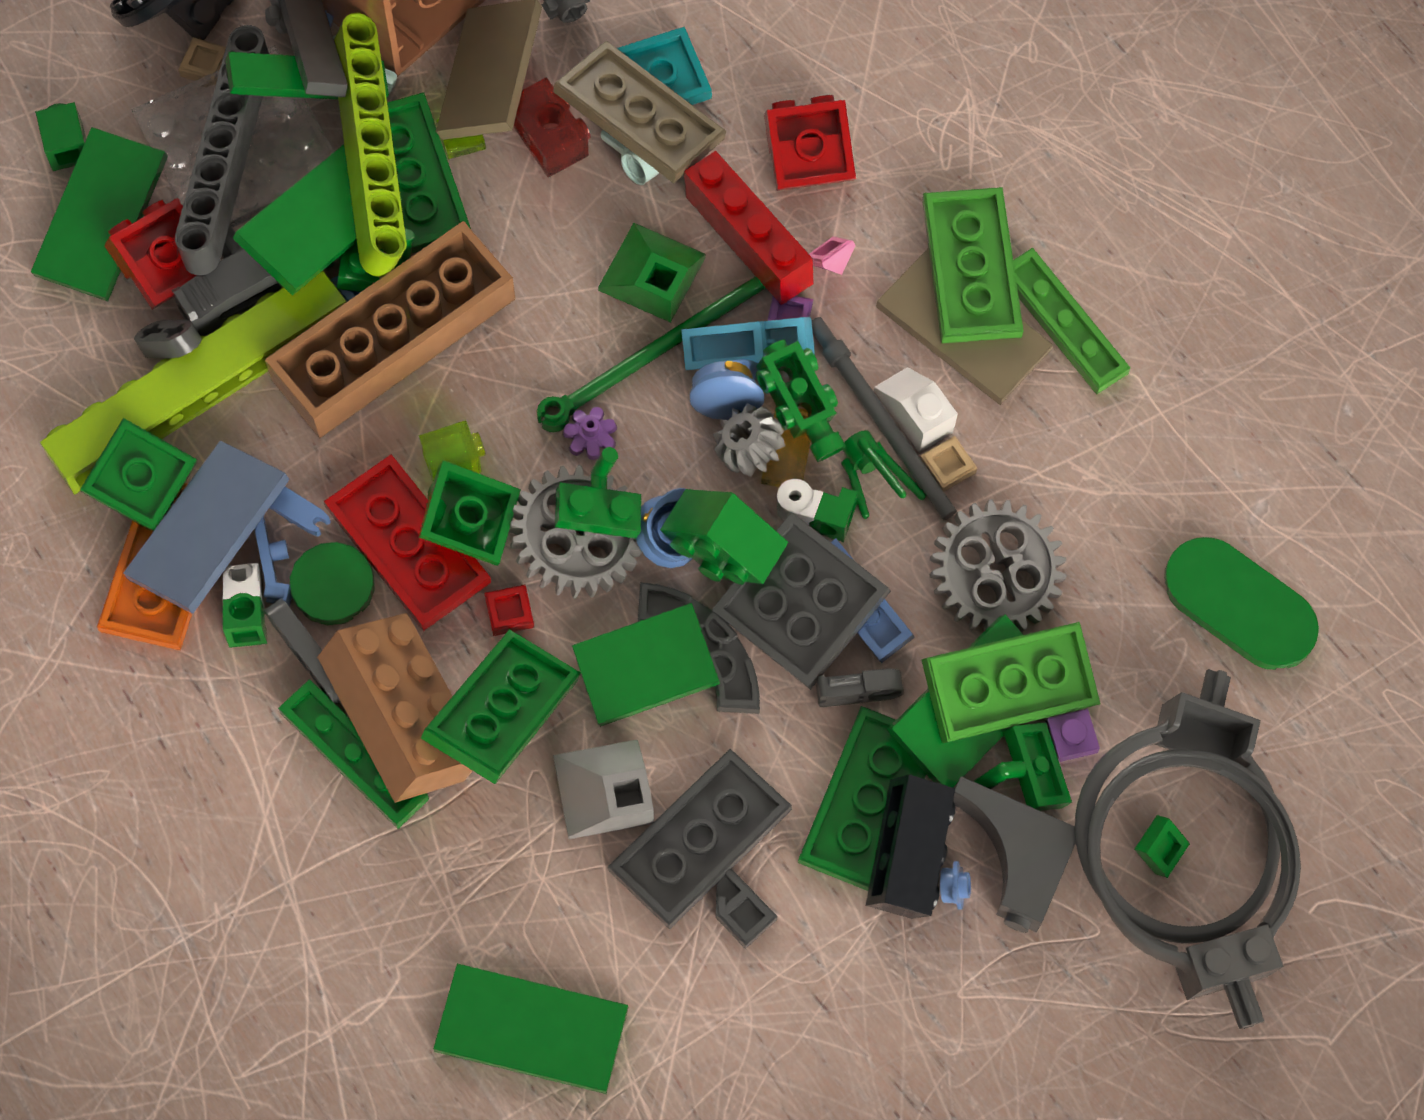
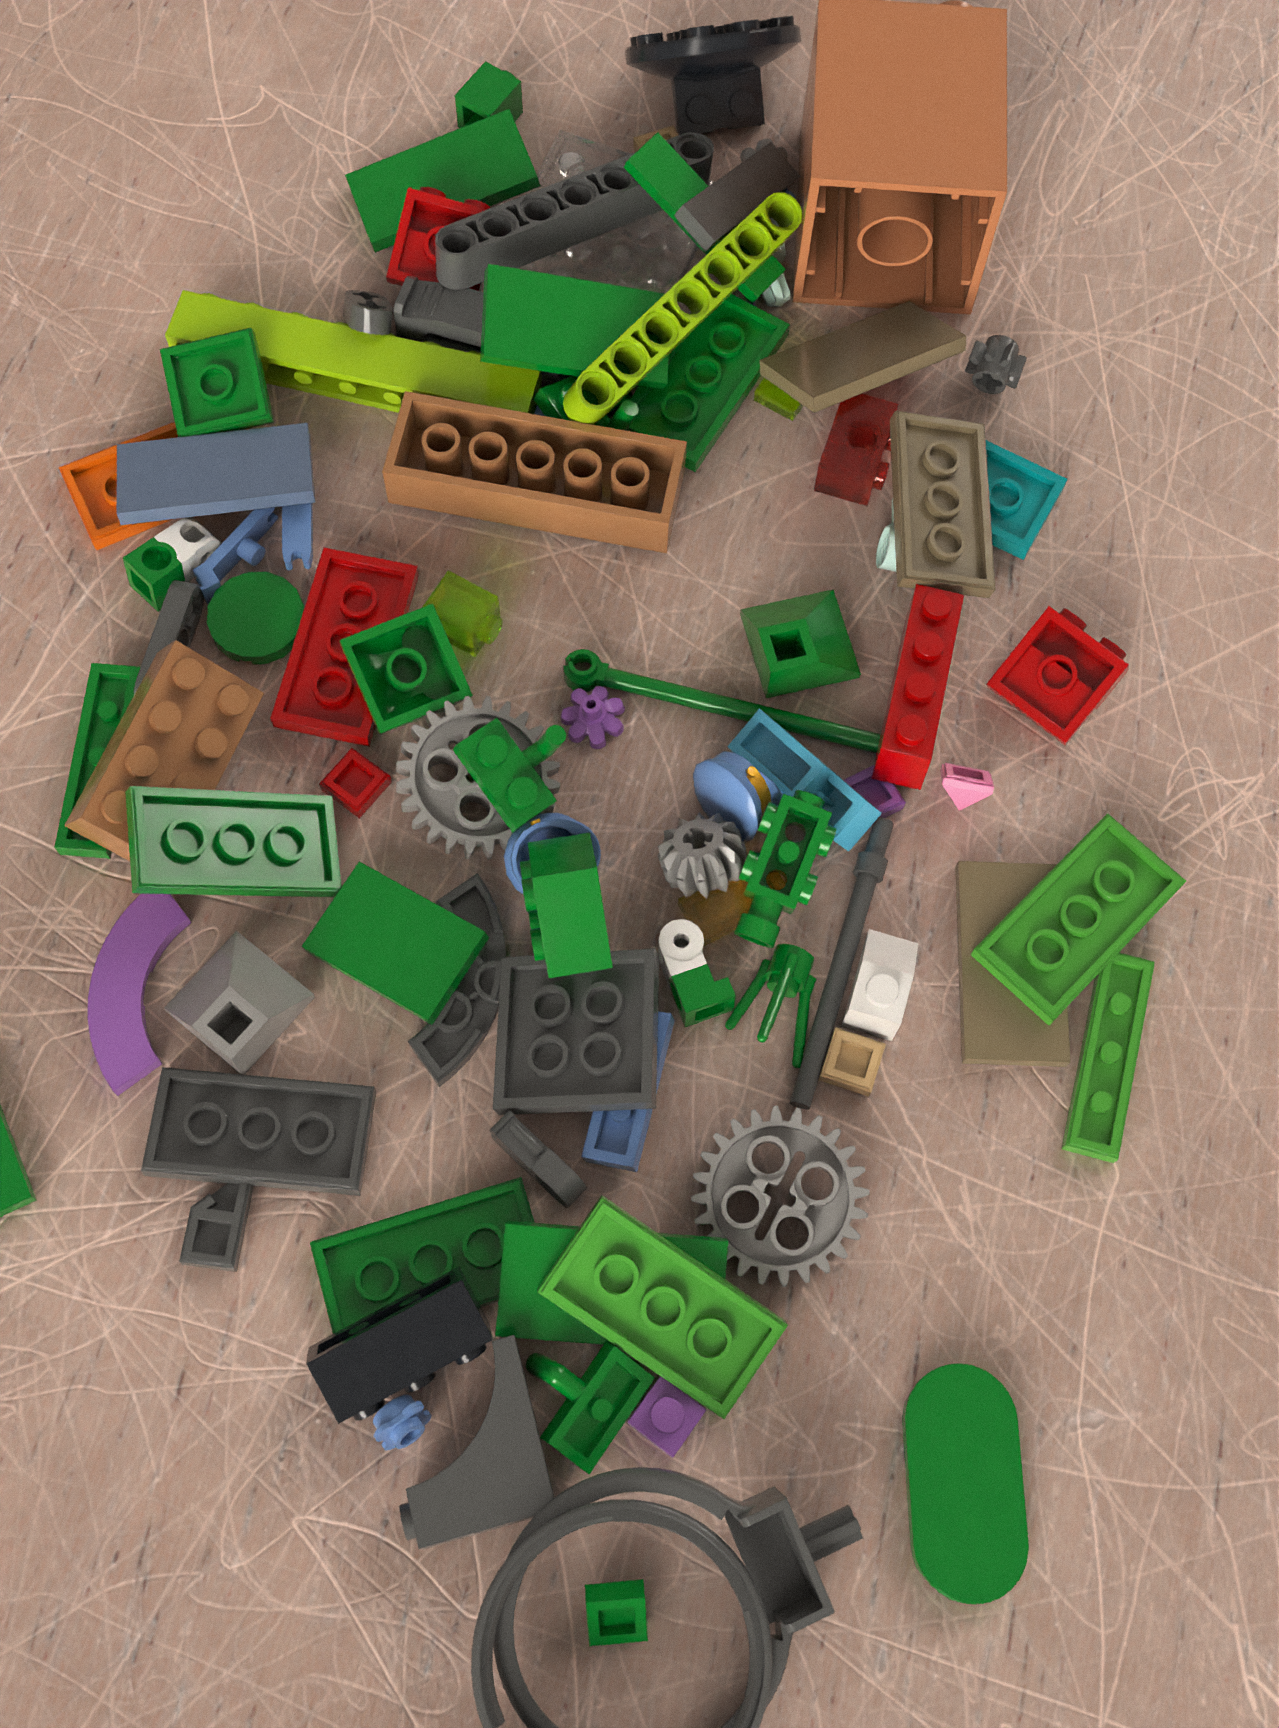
camera: 50 degrees right, 0 degrees up
none -> medium lavender tile [88,894,191,1096]

